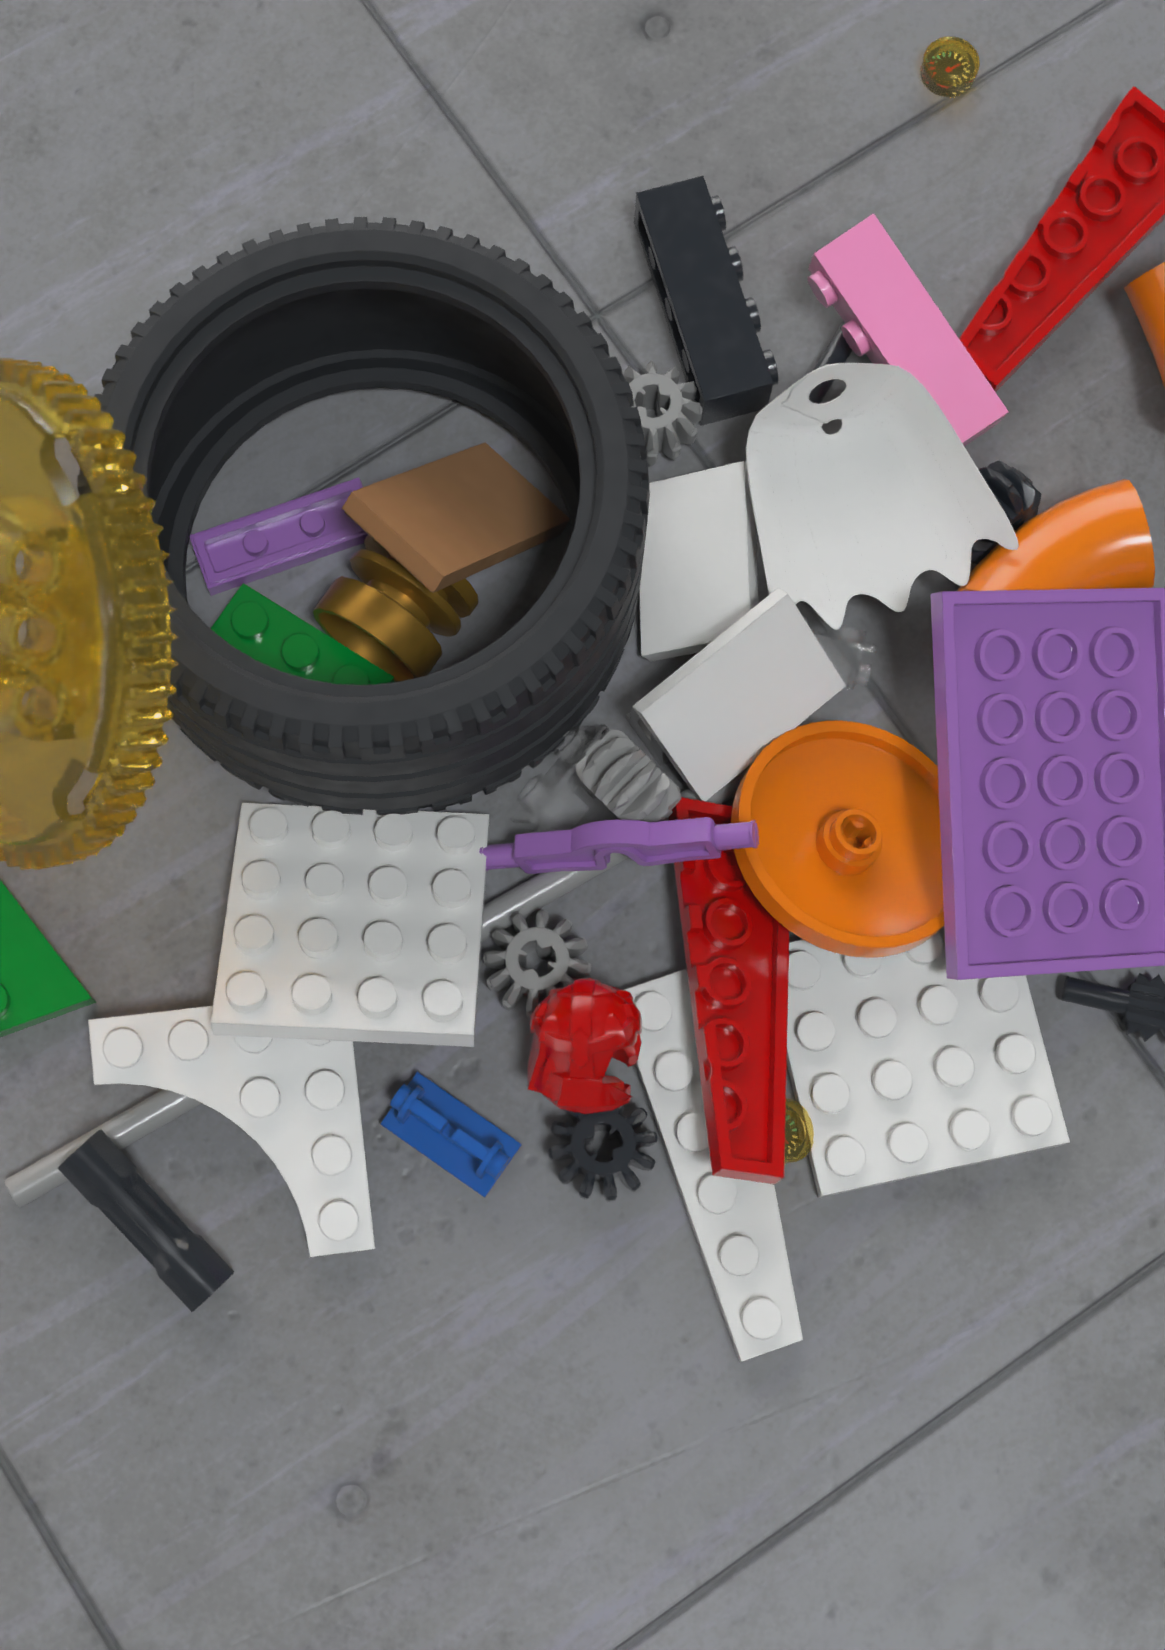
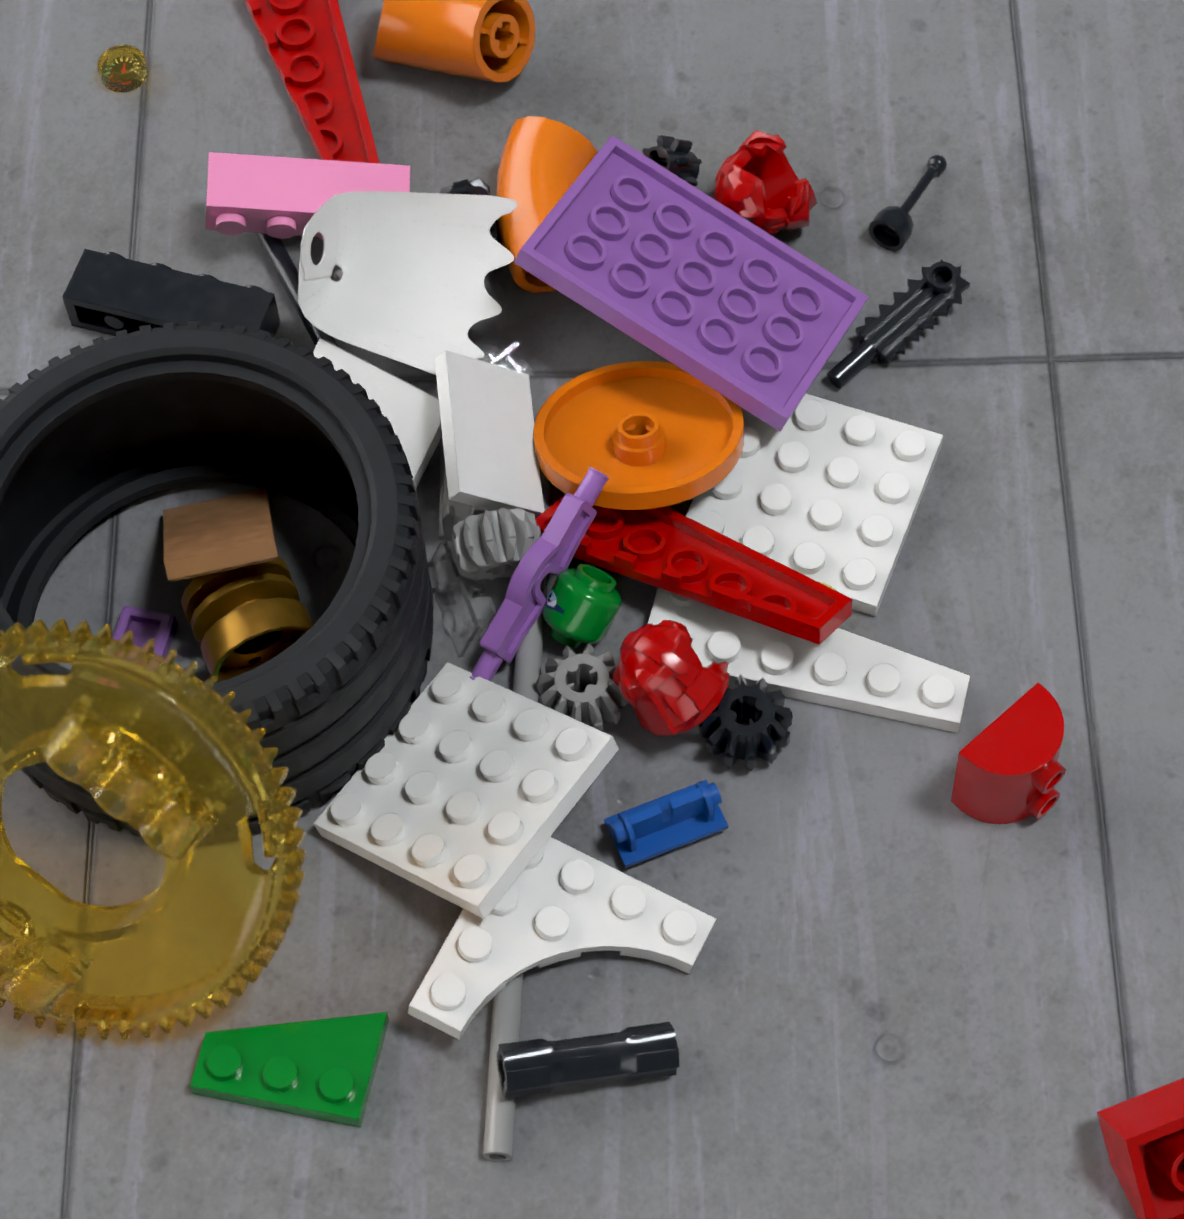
camera: 50 degrees left, 15 degrees down
none -> green head [542,564,622,648]
none -> red brick [951,682,1066,824]

